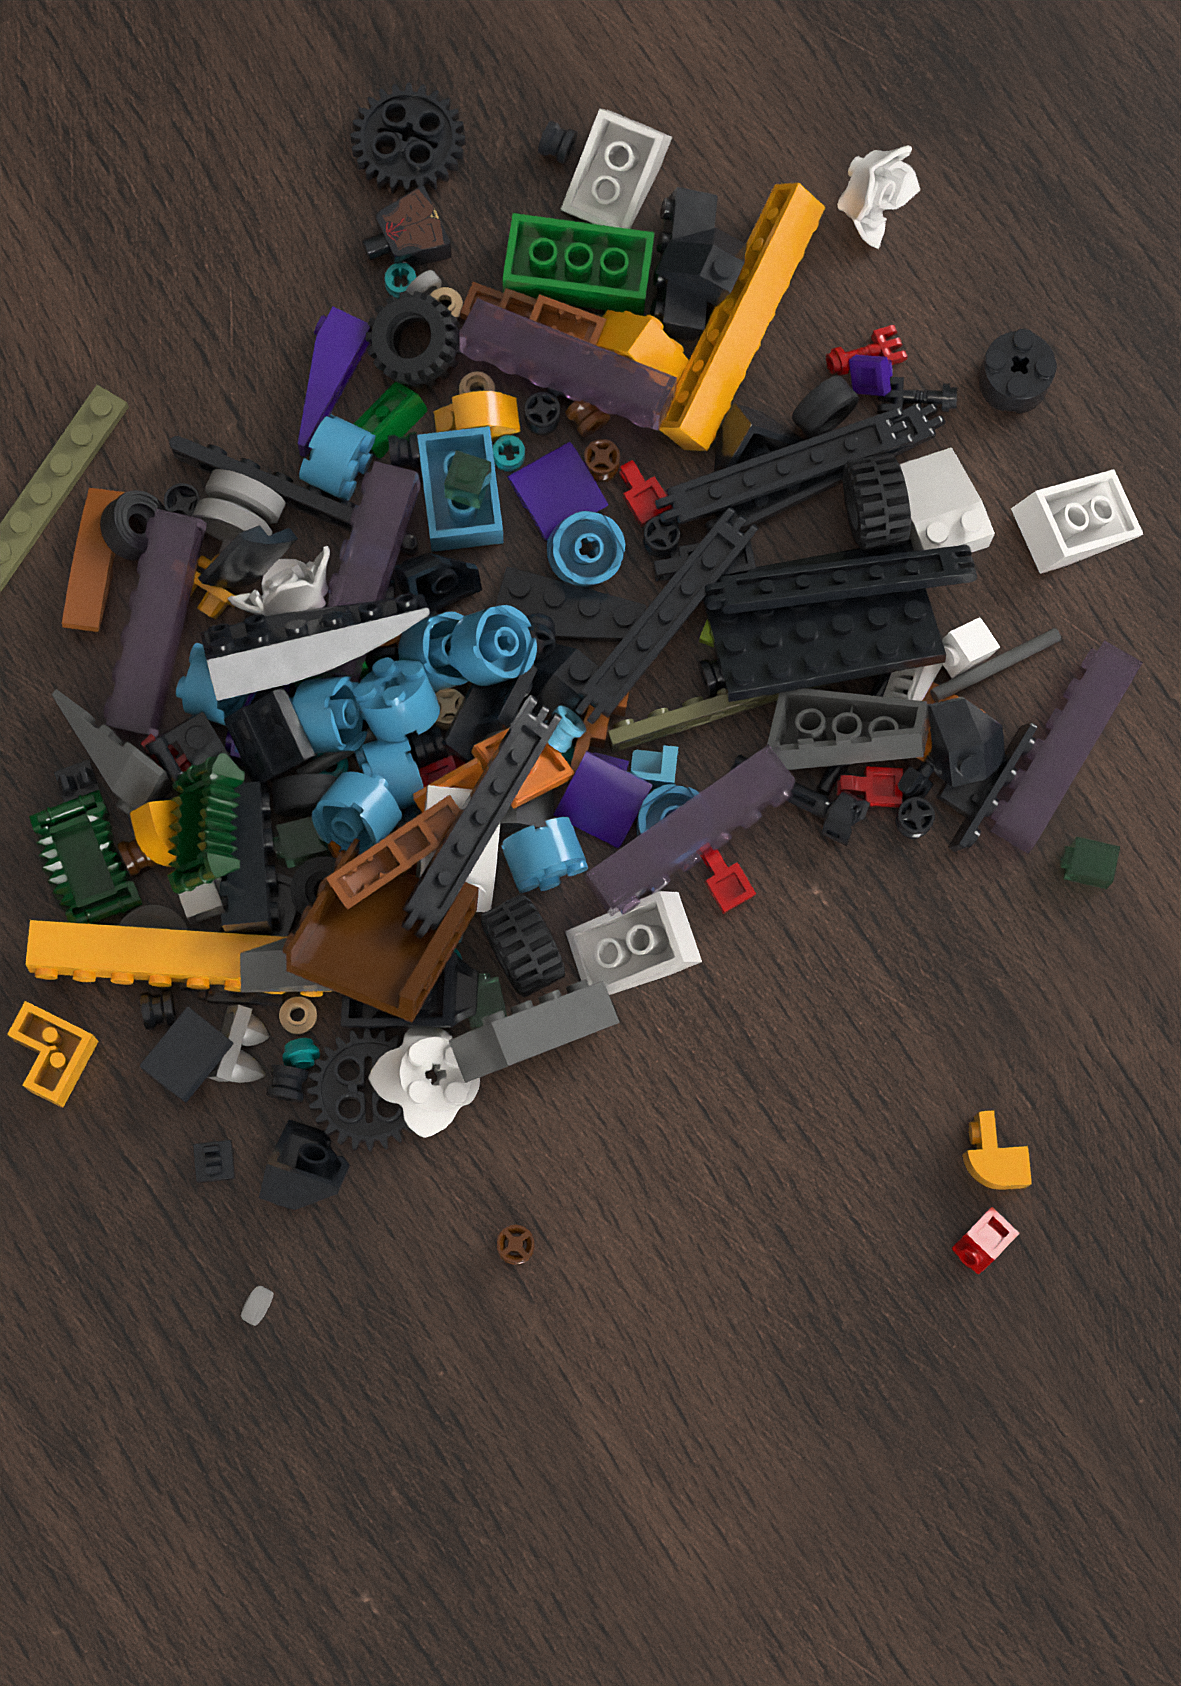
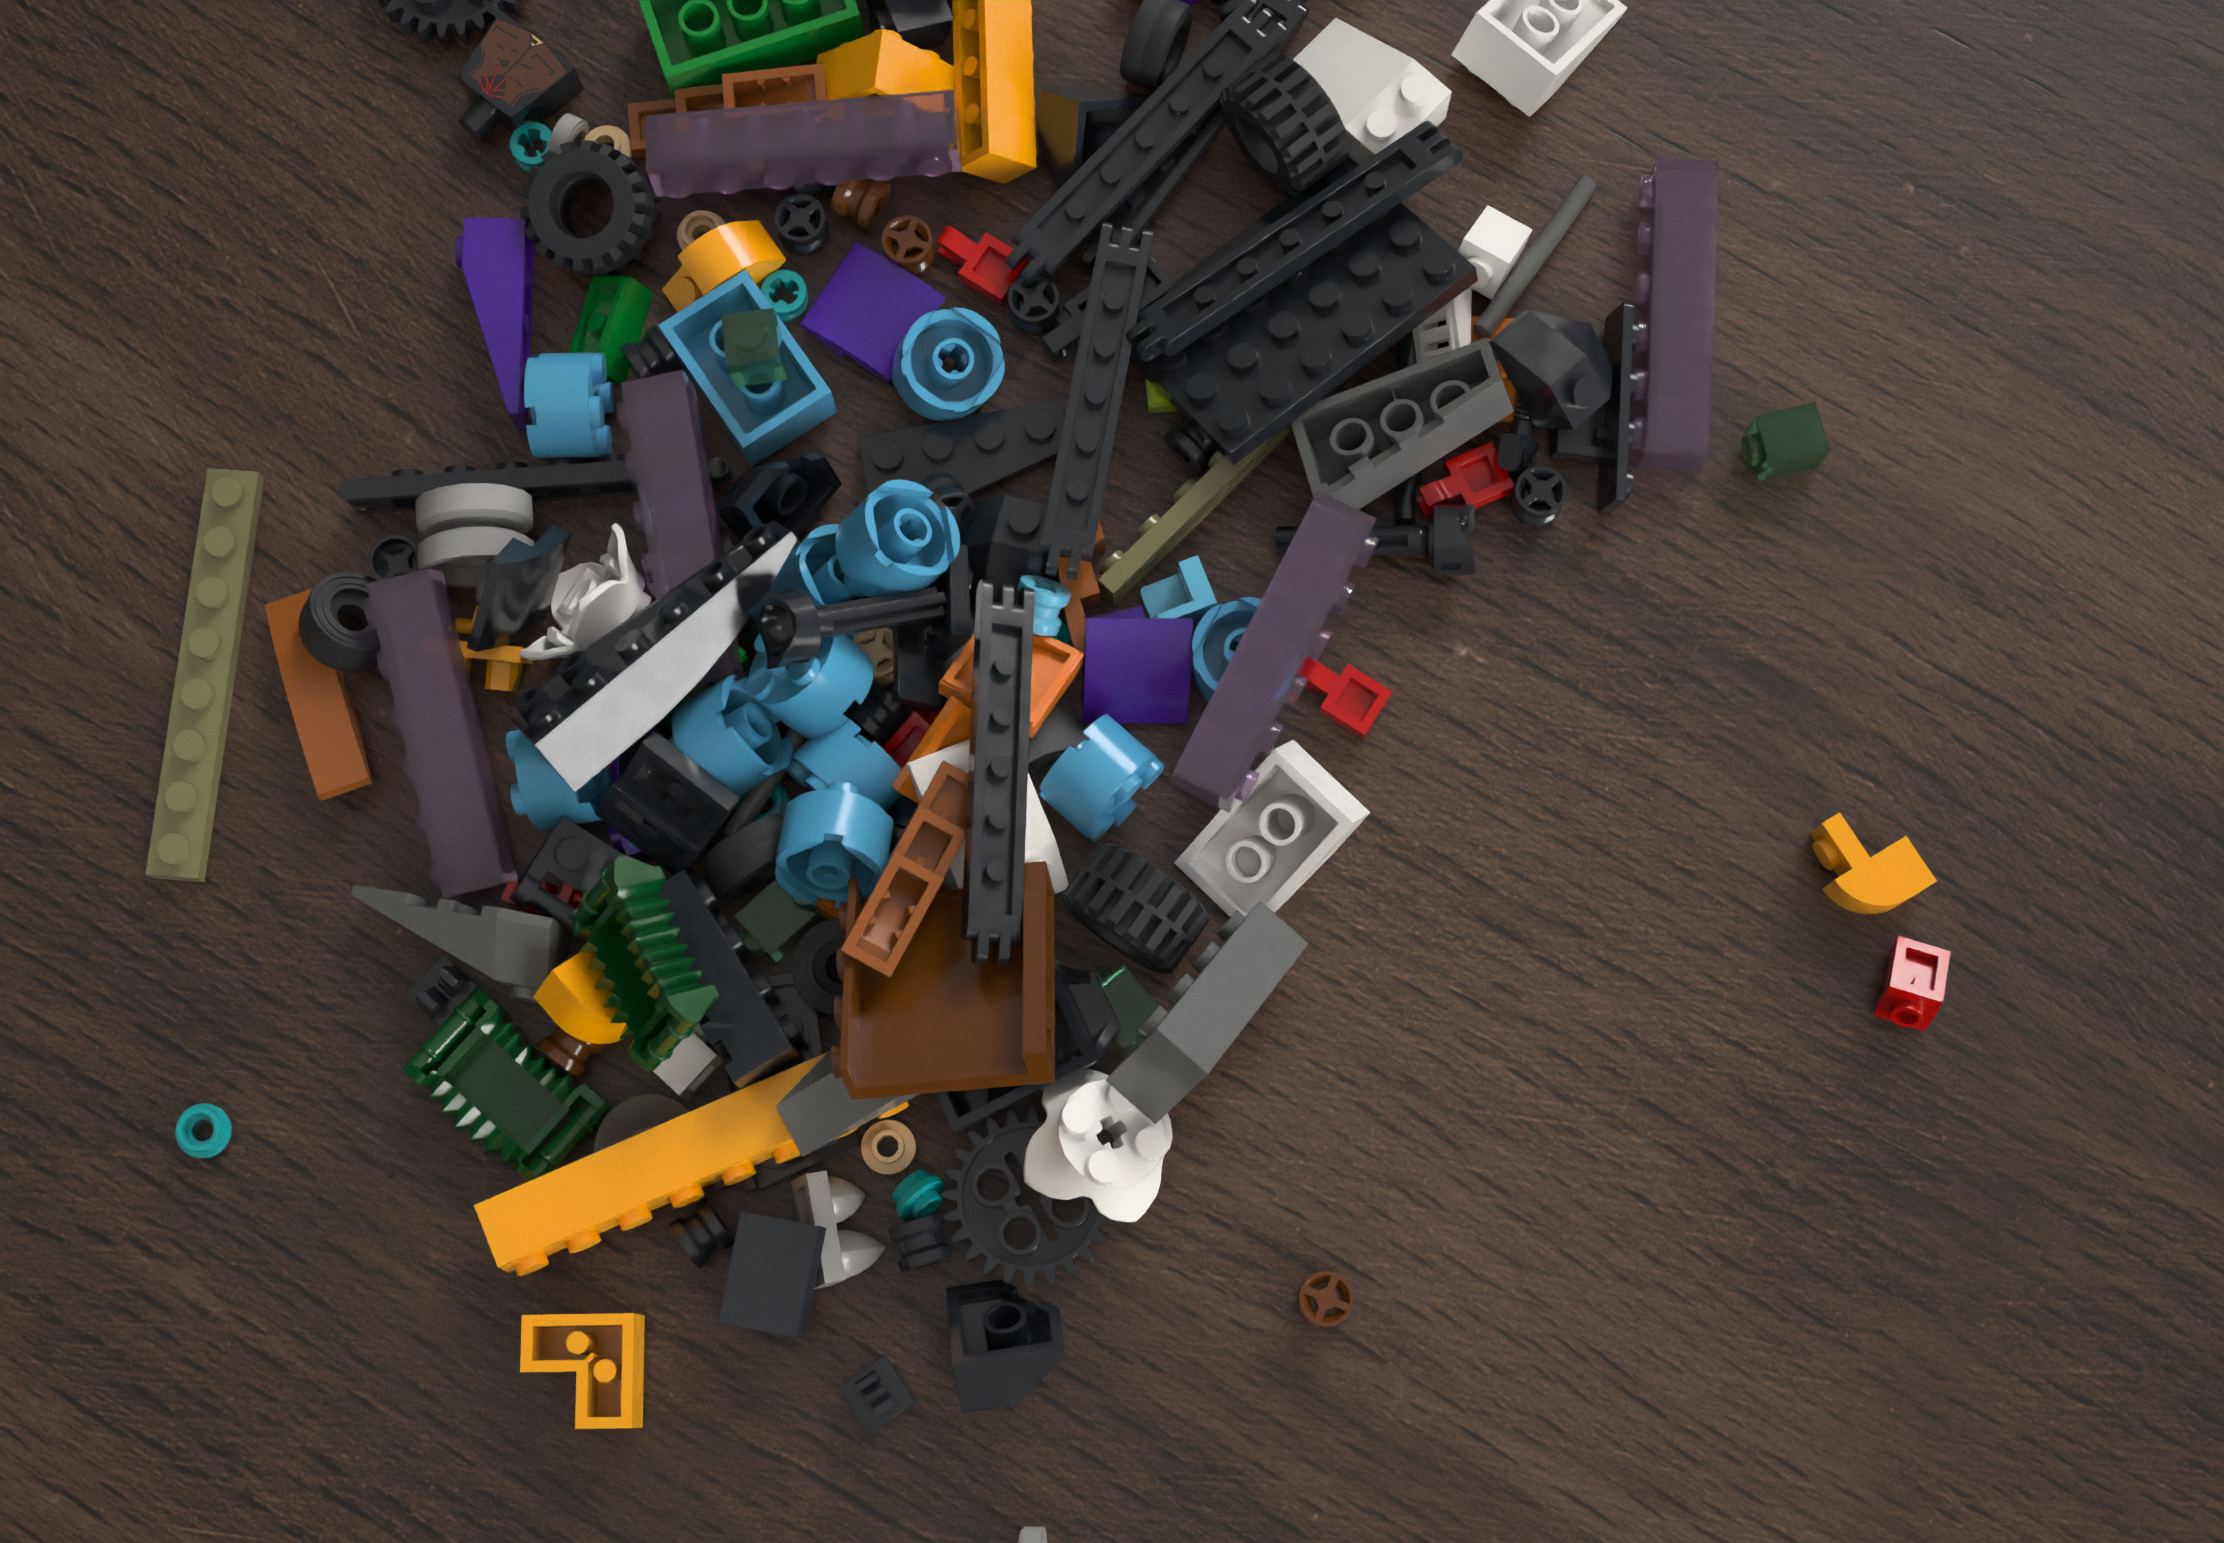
camera: 20 degrees left, 0 degrees up
none -> black piece [747,587,947,669]

